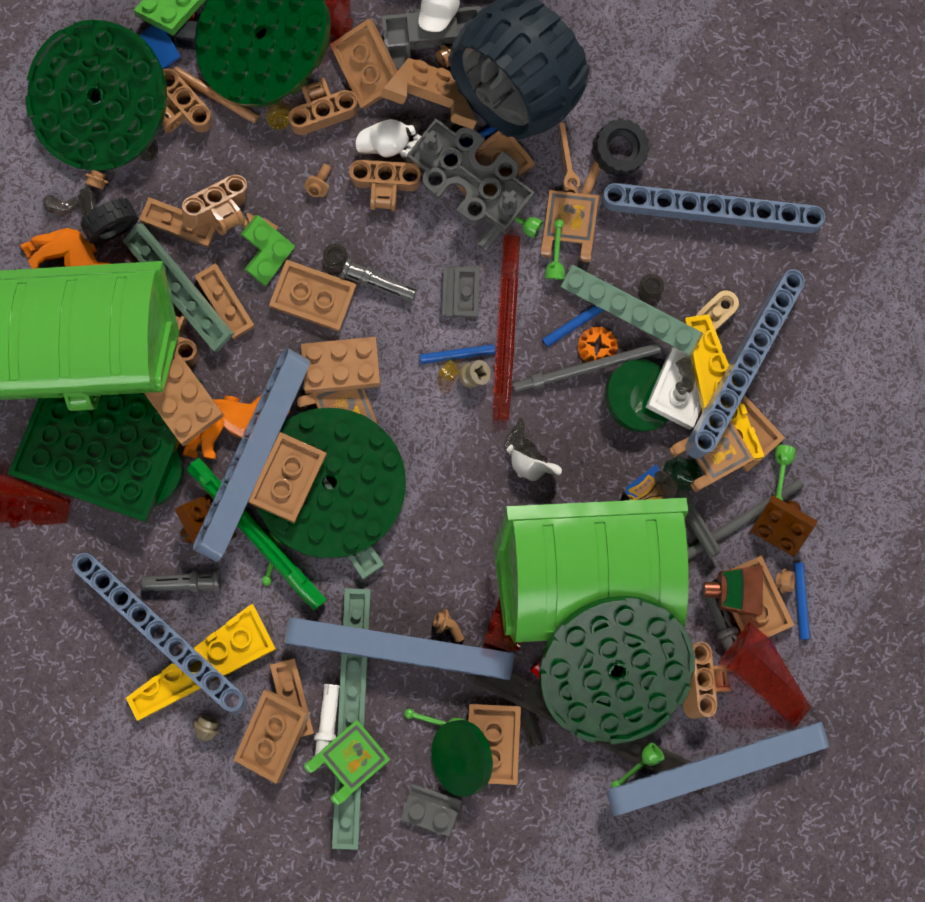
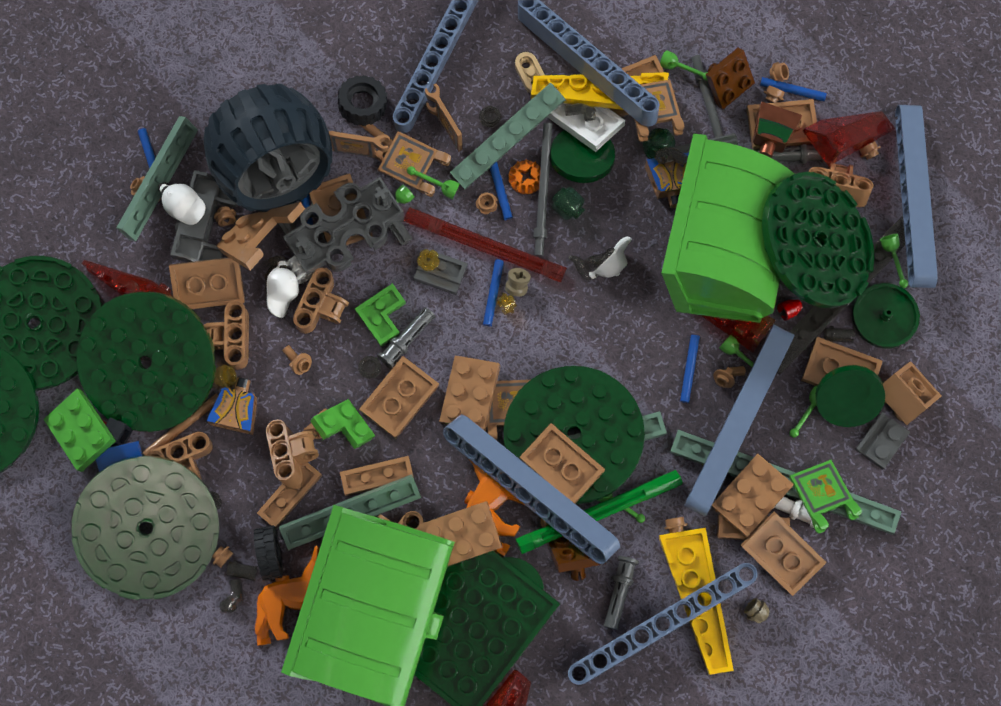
camera: 75 degrees left, 5 degrees down
none -> torso [207,378,257,435]
none -> bright green plate [355,283,406,347]
none -> clear yellow plate [417,249,440,271]
none -> medium nougat flag [425,84,462,152]
none -> medium nougat plate [476,193,498,214]
none -> clear green head [551,187,585,220]
none -> medium nougat plate [664,517,687,533]
none -> blue bar [680,335,700,403]
none -> medium nougat plate [711,453,794,538]
none -> bright green hinge [719,335,754,367]
none -> medium nougat plate [770,62,789,82]
none -> dark green piece [852,283,920,349]
none -> medium nougat plate [859,141,881,160]
none -> medium nougat slope [883,361,941,425]

